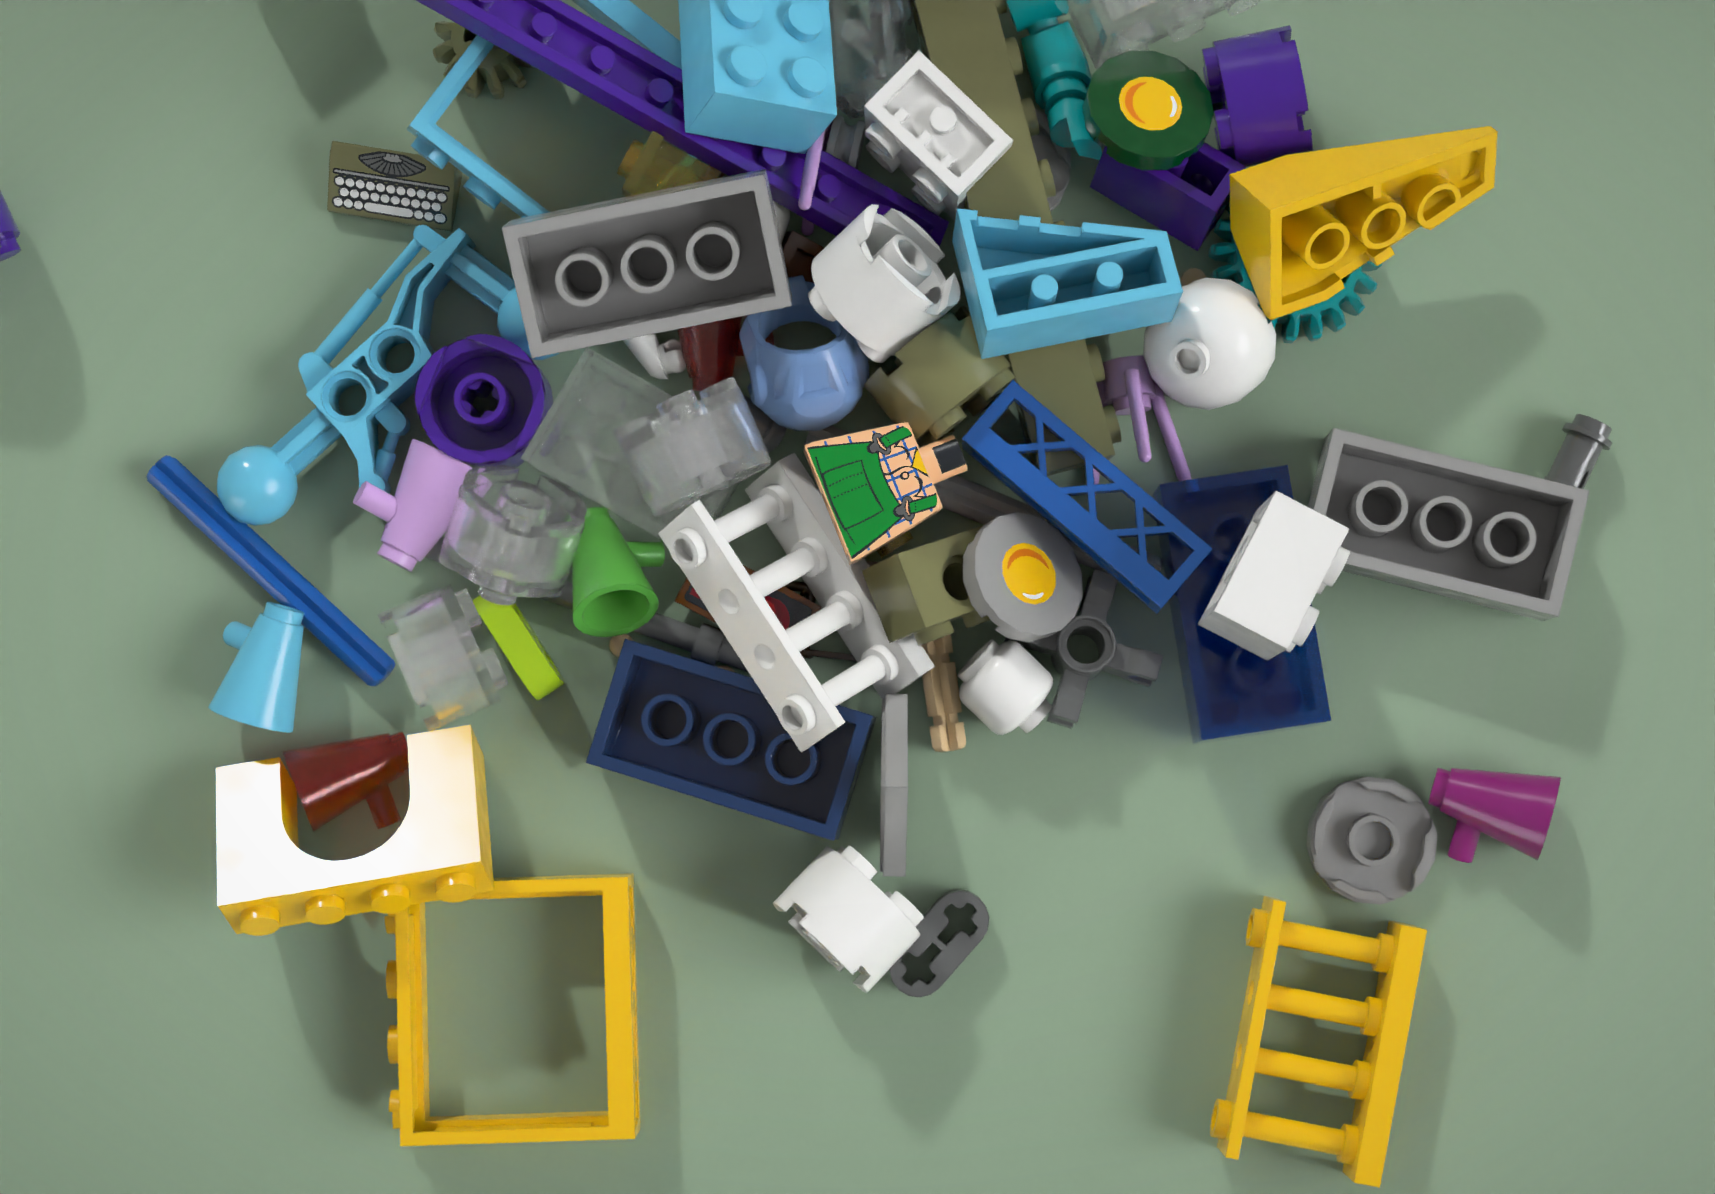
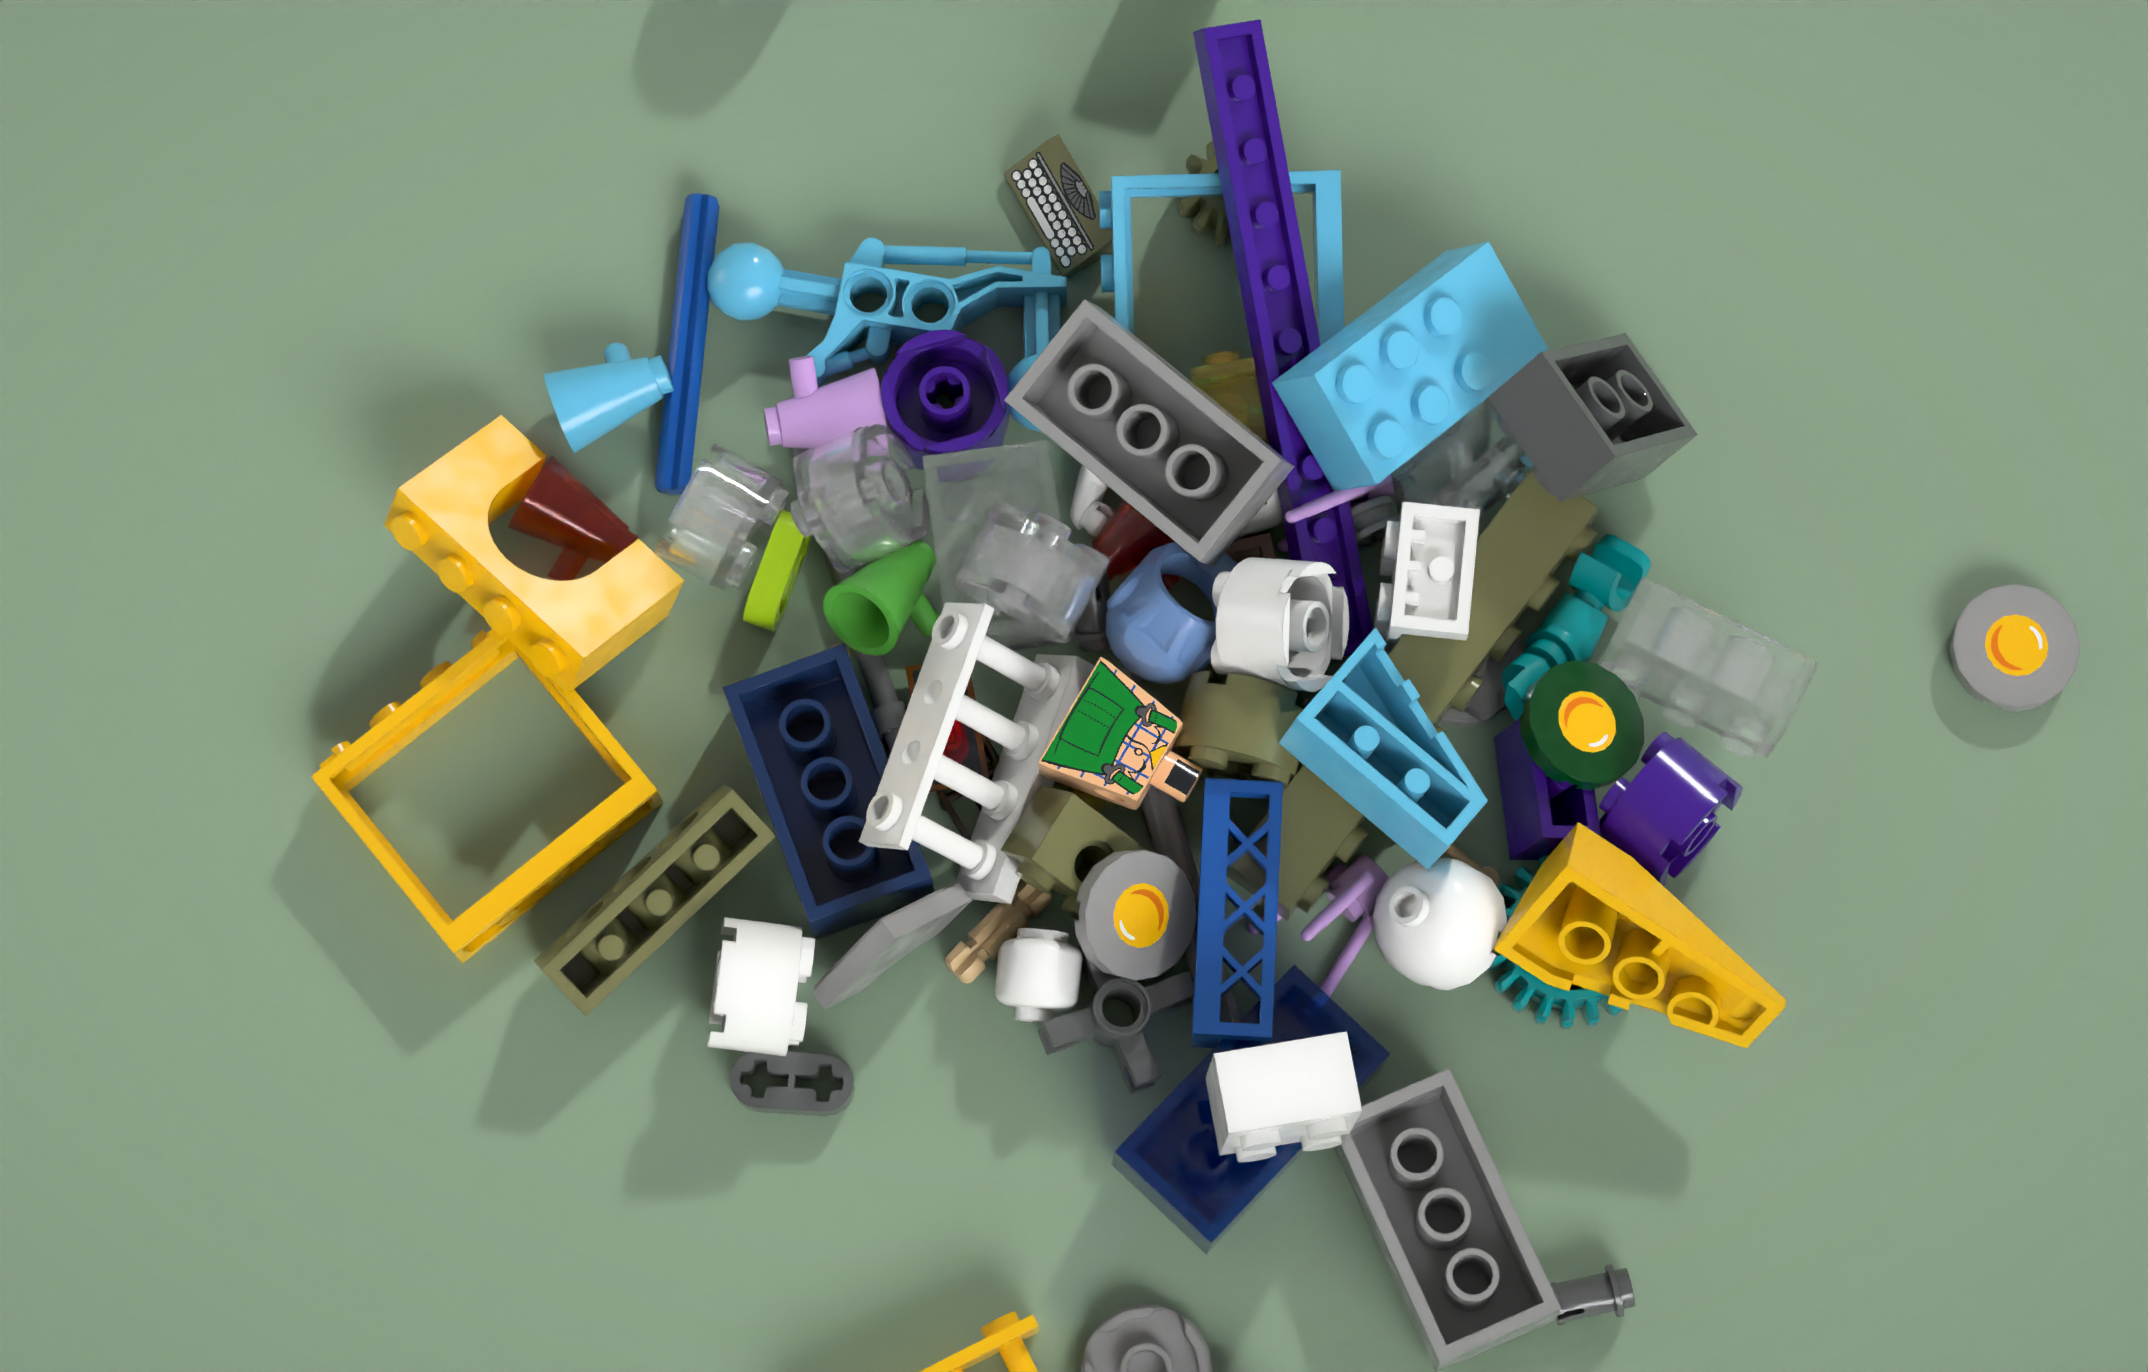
camera: 50 degrees right, 10 degrees down
none -> olive brick [534,783,776,1016]

